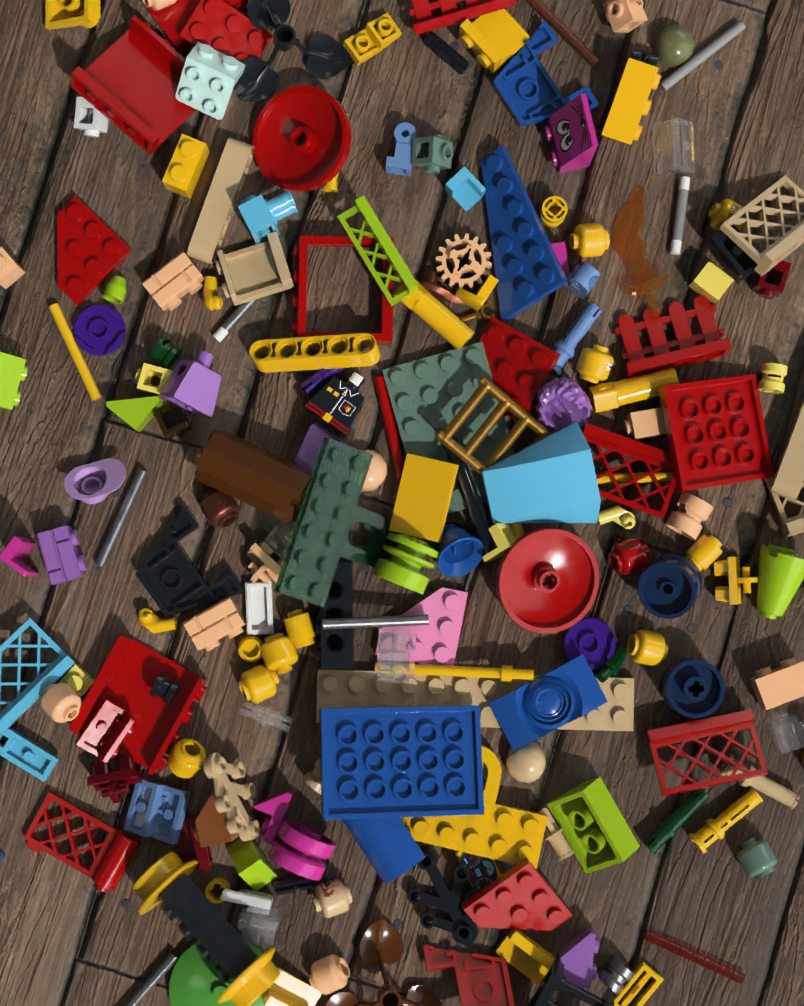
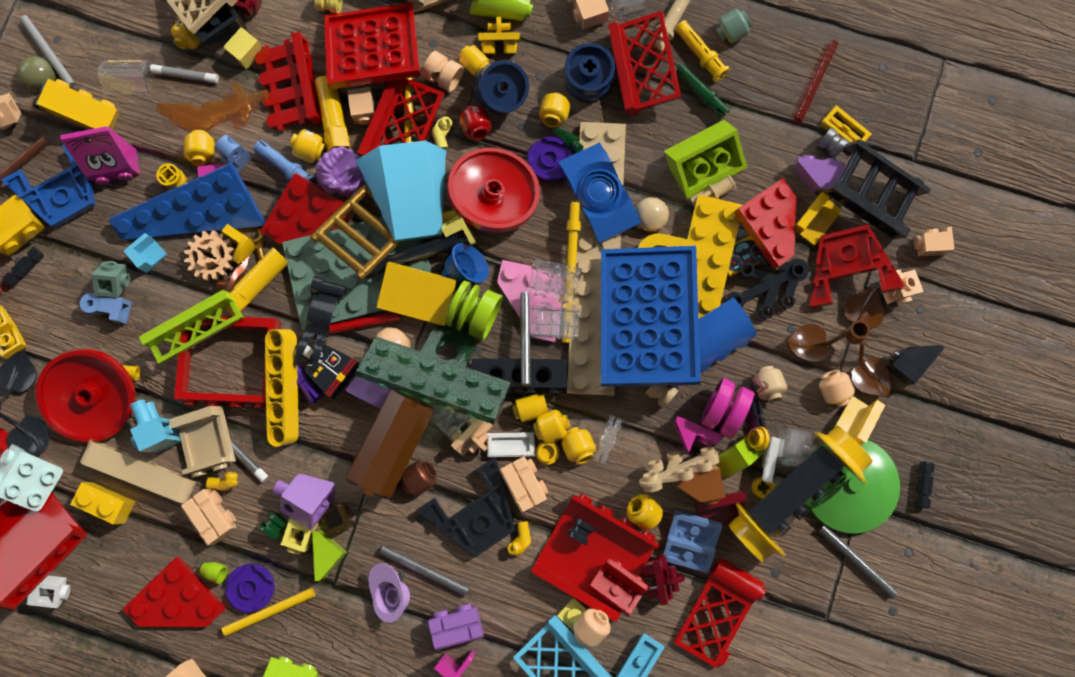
camera: 85 degrees left, 5 degrees down
none -> black flag [293,275,347,371]
none -> clear brick [527,259,582,303]
none -> yellow plate [747,427,770,451]

